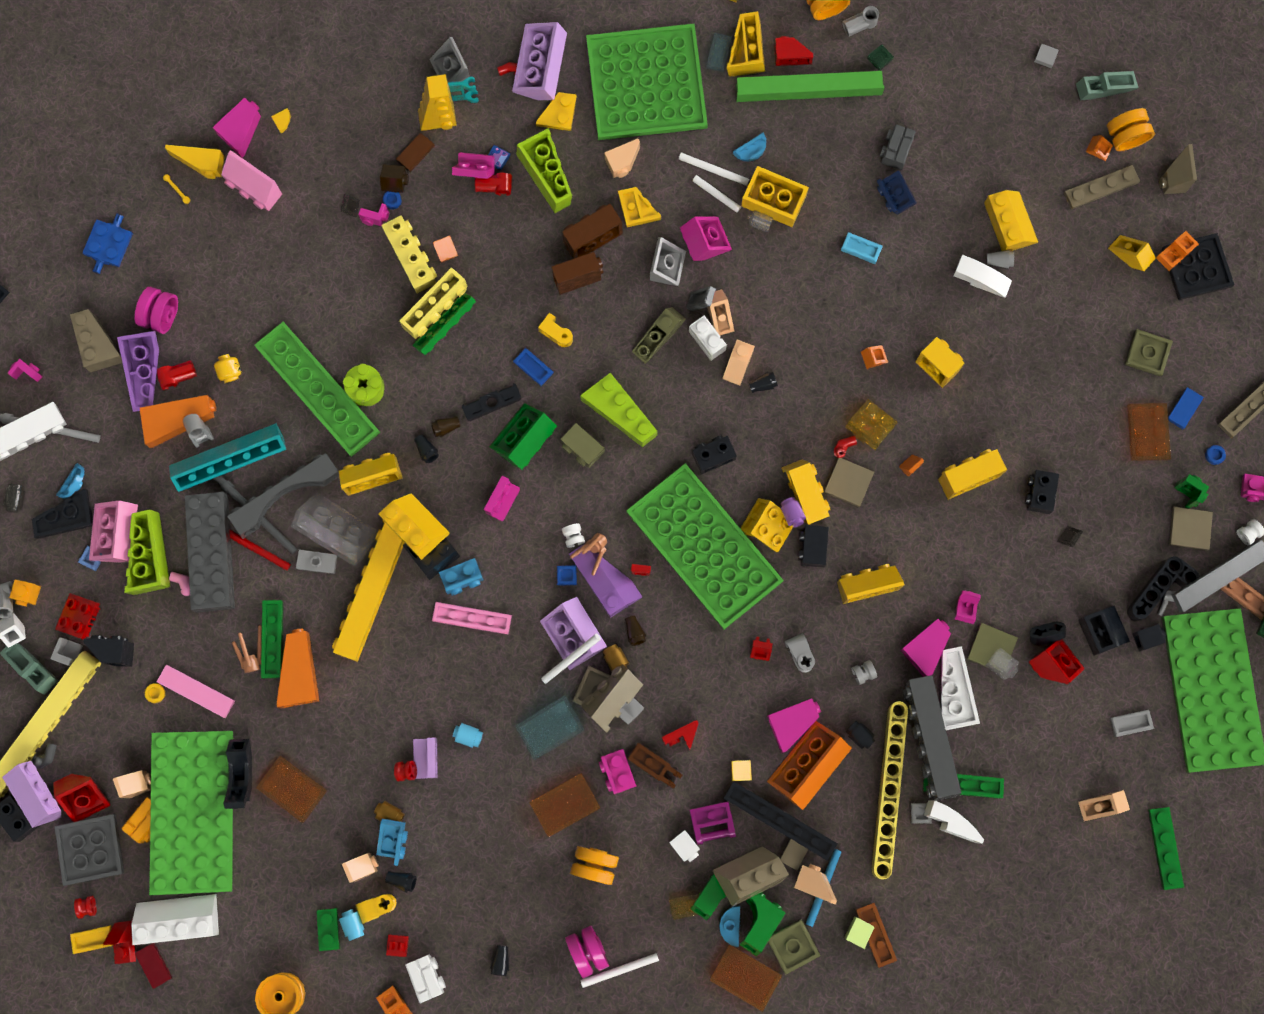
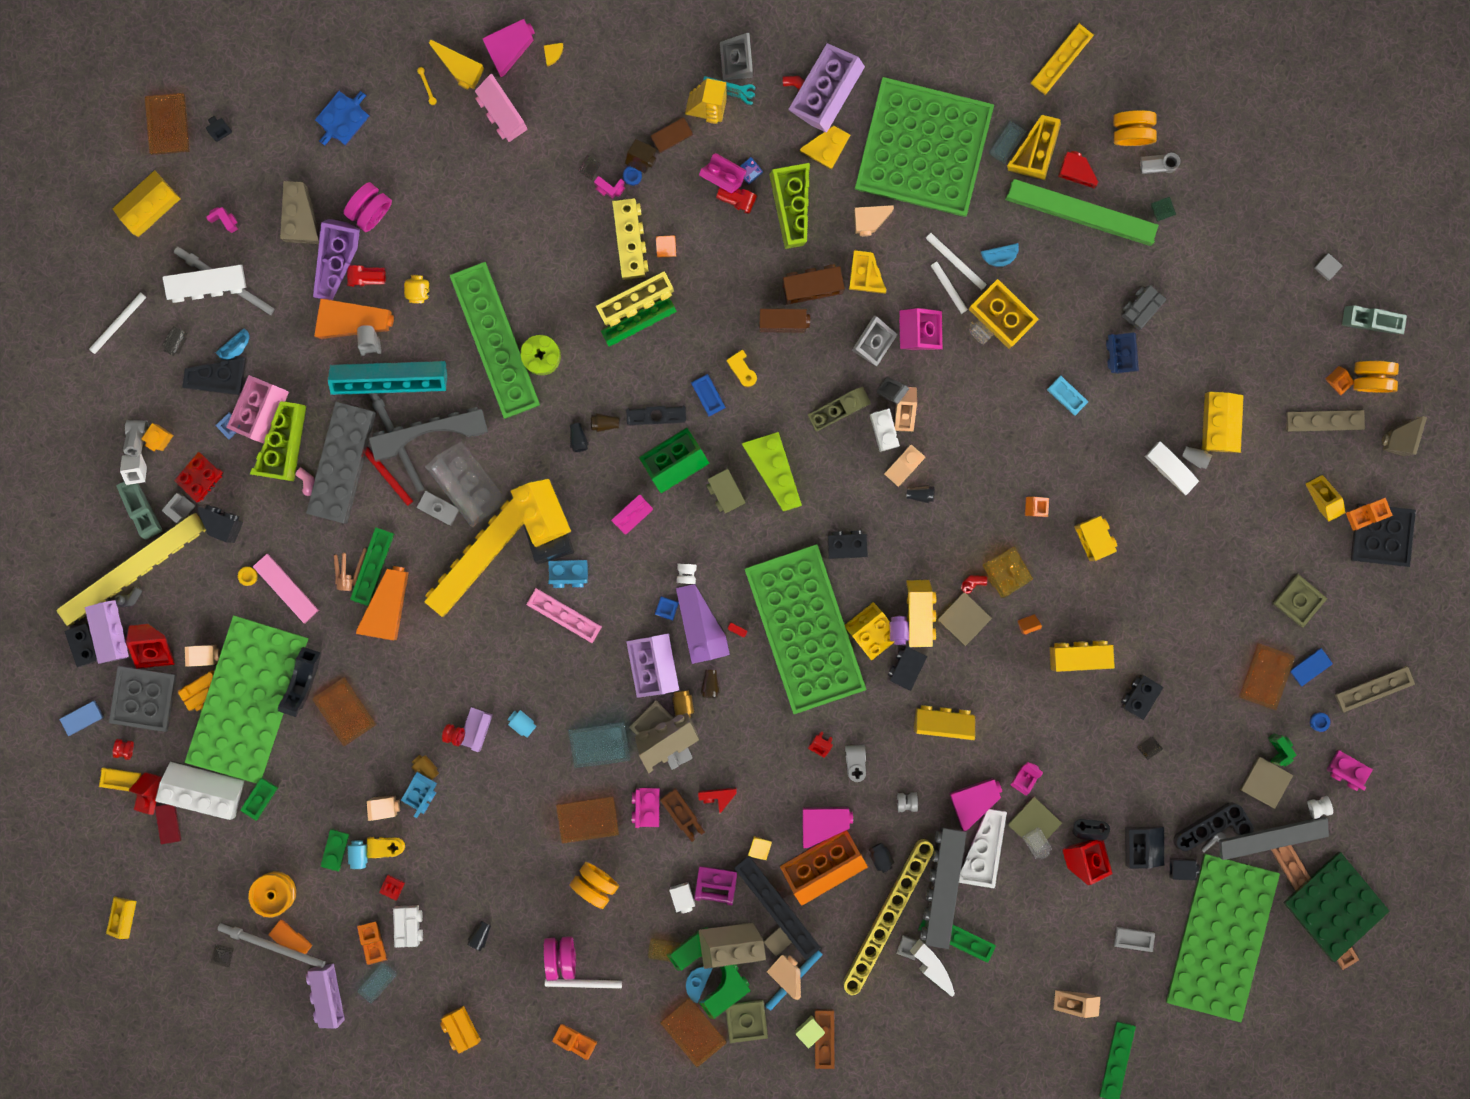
camera: 20 degrees right, 10 degrees up
yellow slope [339,453,403,496] -> none
black cone [385,871,417,893] -> none
white bar [541,633,601,684] -> none
nougat plant [570,533,607,576] -> none
none -> medium blue tile [60,701,104,736]
none -> green plate [240,777,278,821]

